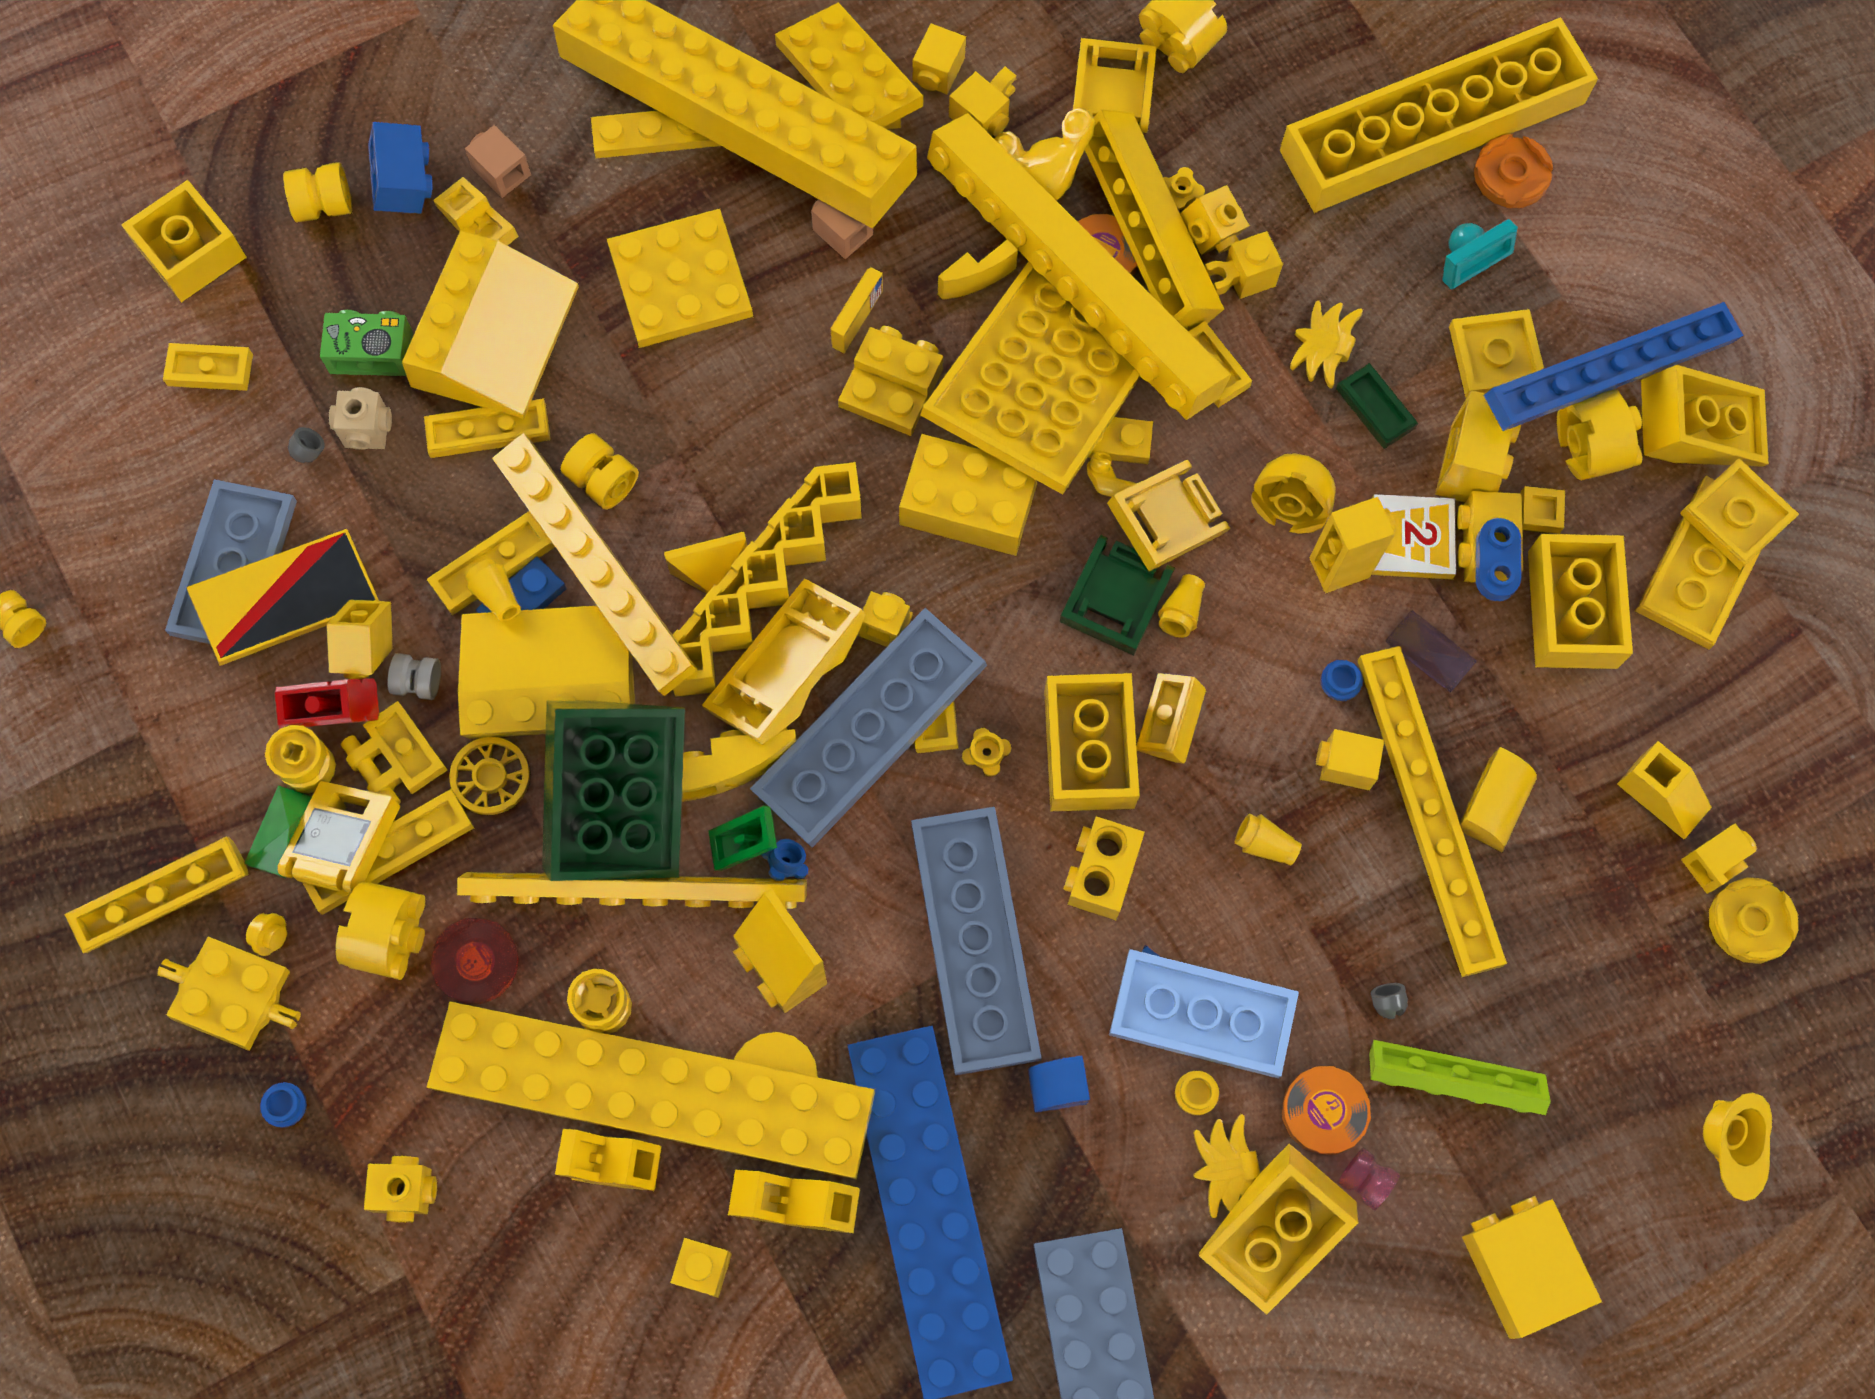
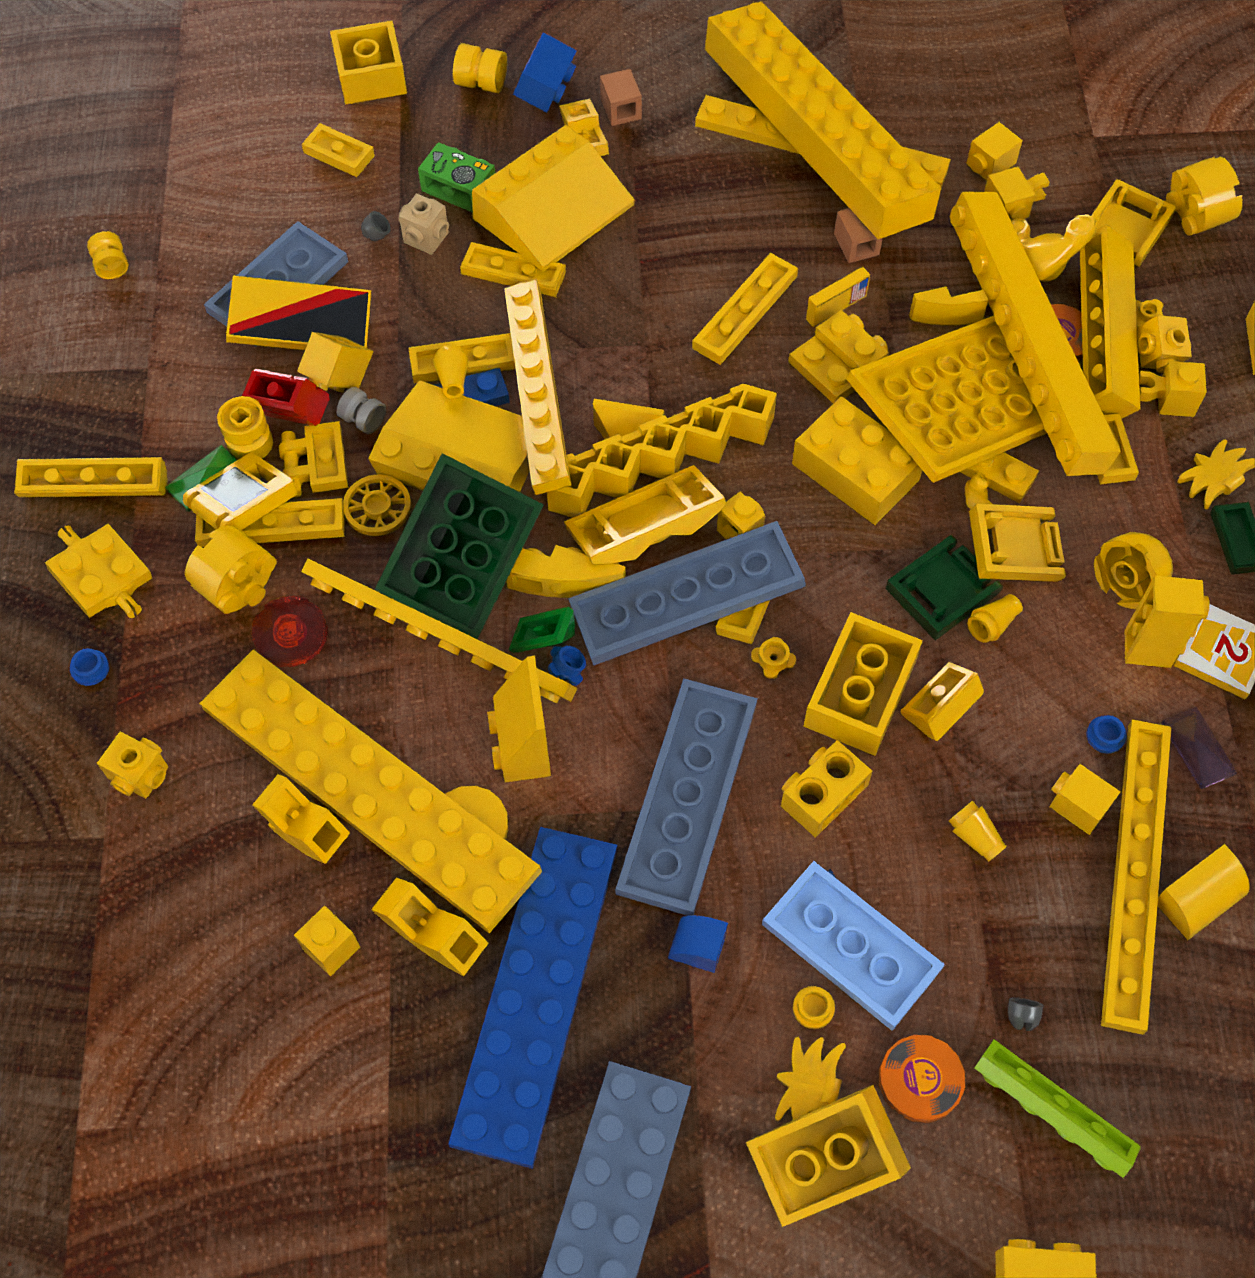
camera: 30 degrees right, 10 degrees down
yellow plate [246,913,287,956] -> none
yellow wheel [560,433,639,510] -> none
yellow wheel [567,969,632,1034] -> none
yellow plate [607,209,753,348] -> none
yellow plate [775,2,923,127] -> none
clear pink wheel [1338,1148,1400,1211] -> none
none -> yellow plate [692,253,798,365]

